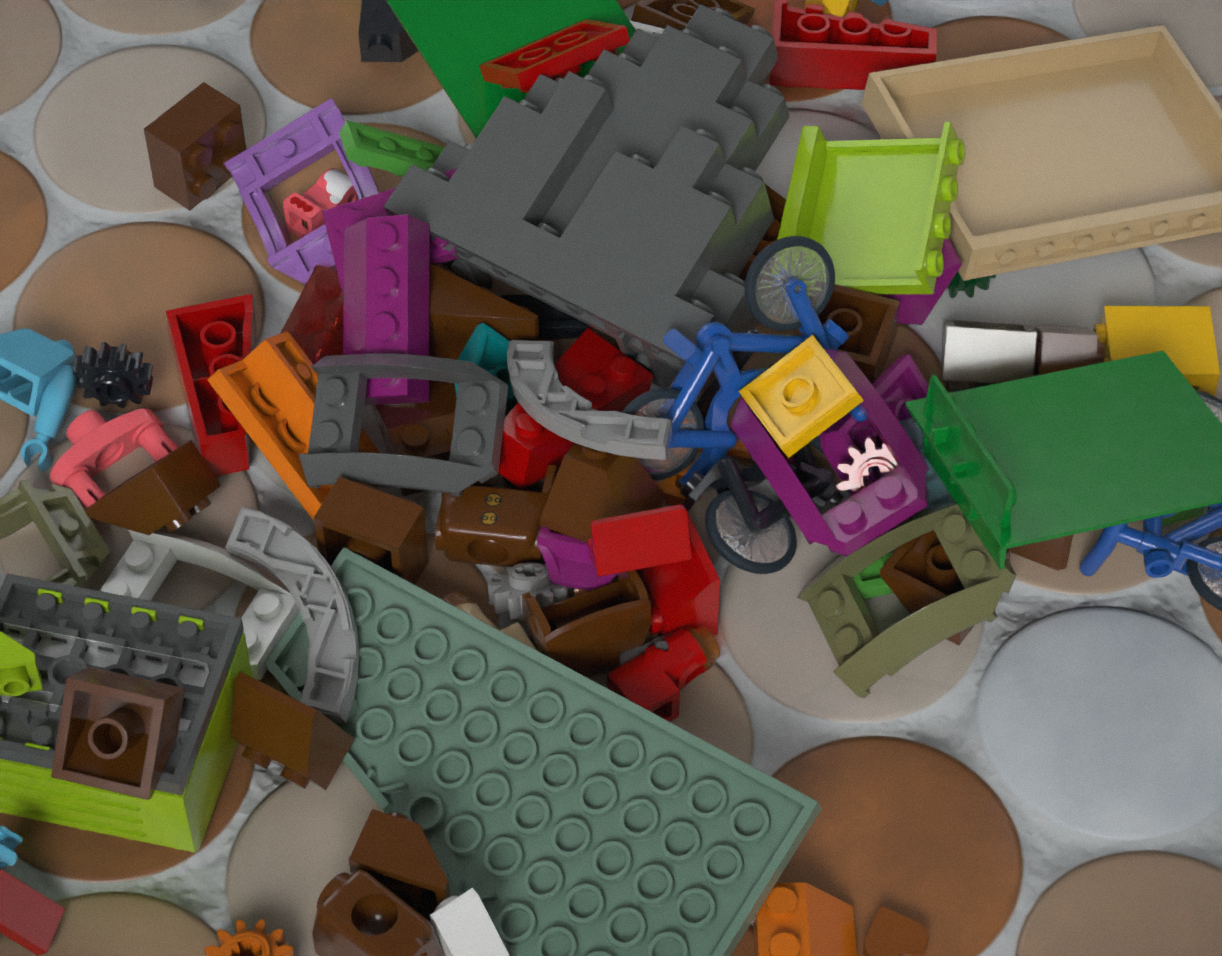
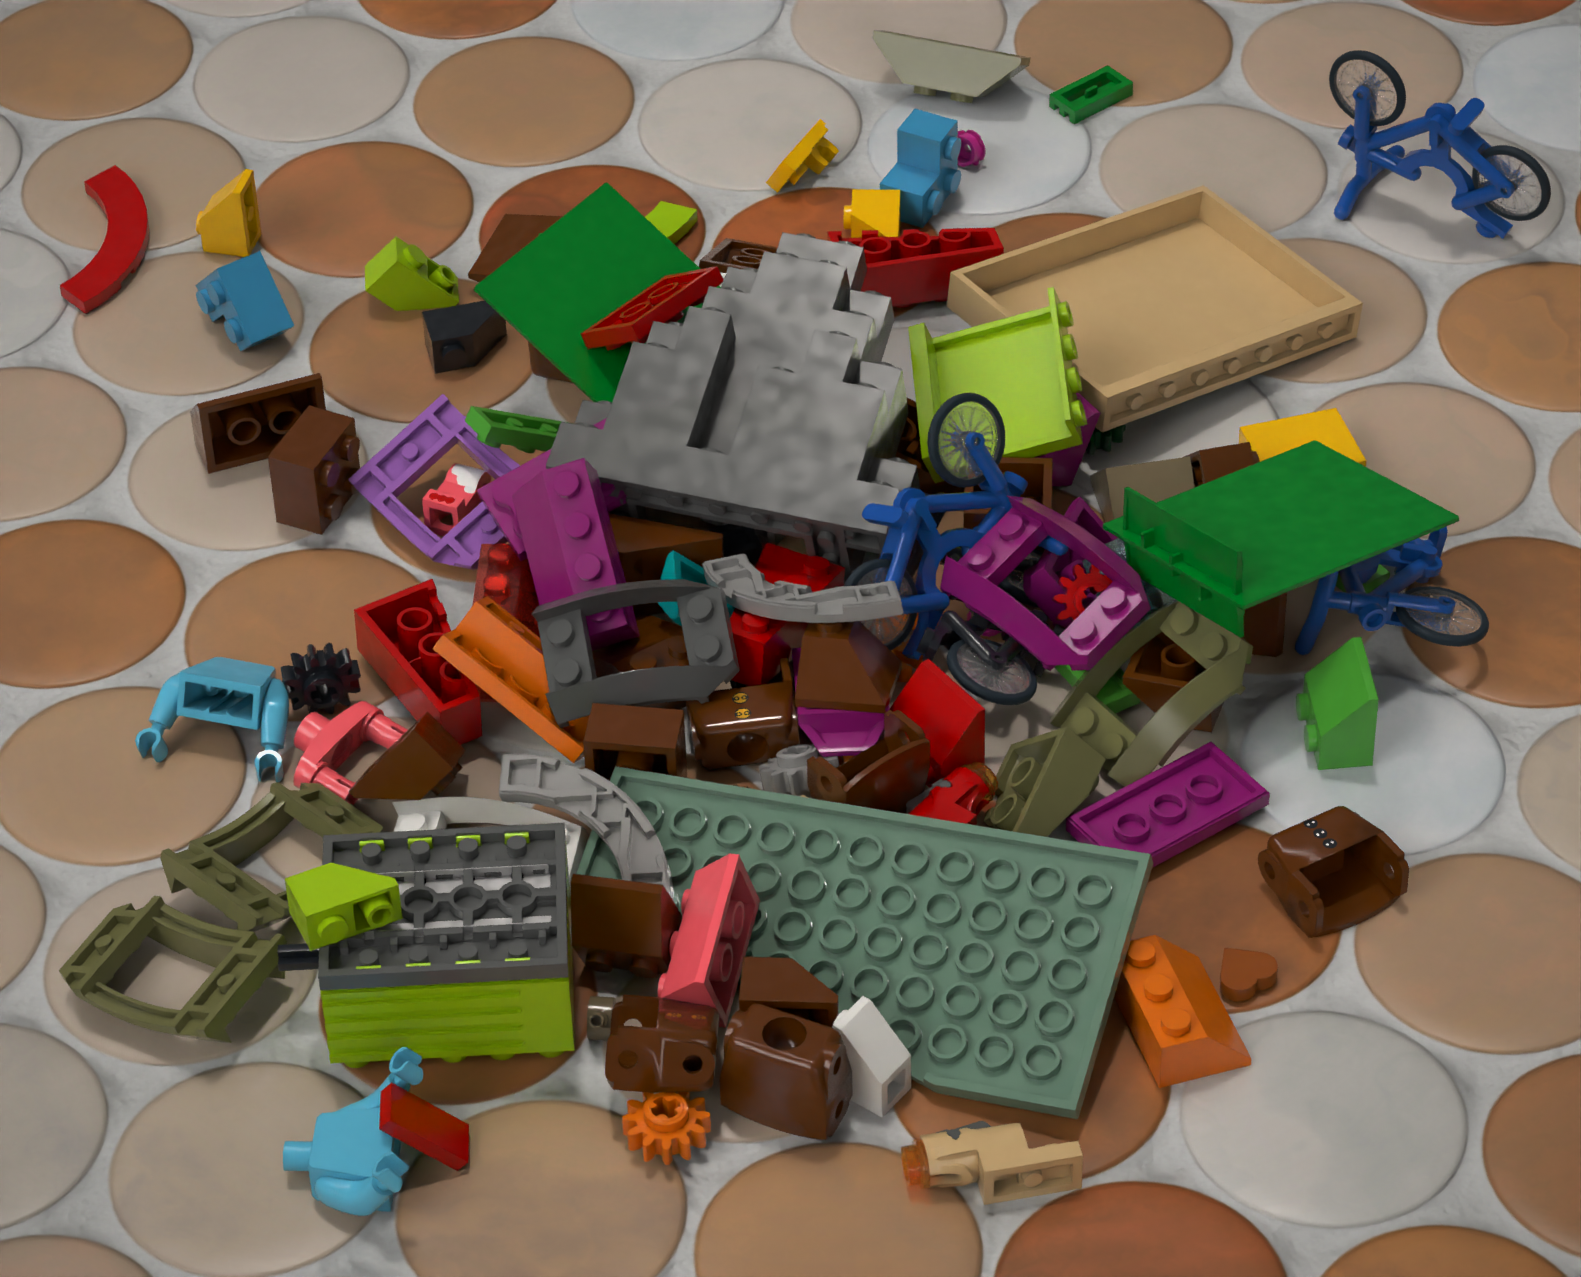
camera: 15 degrees left, 10 degrees down
reddish brown slope [51,667,185,800] -> none
red panel [587,504,692,577] -> none
yellow tile [738,335,864,458] -> none
none -> reddish brown slope [190,373,326,474]
none -> dark tan piece [587,996,616,1041]
none -> reddish brown piece [605,994,719,1093]
none -> coral slope [657,853,760,1028]
none -> olive wedge [984,726,1105,837]
none -> magenta piece [1066,741,1270,868]
none -> reddish brown piece [1258,806,1409,938]
none -> bright green slope [1296,637,1379,770]

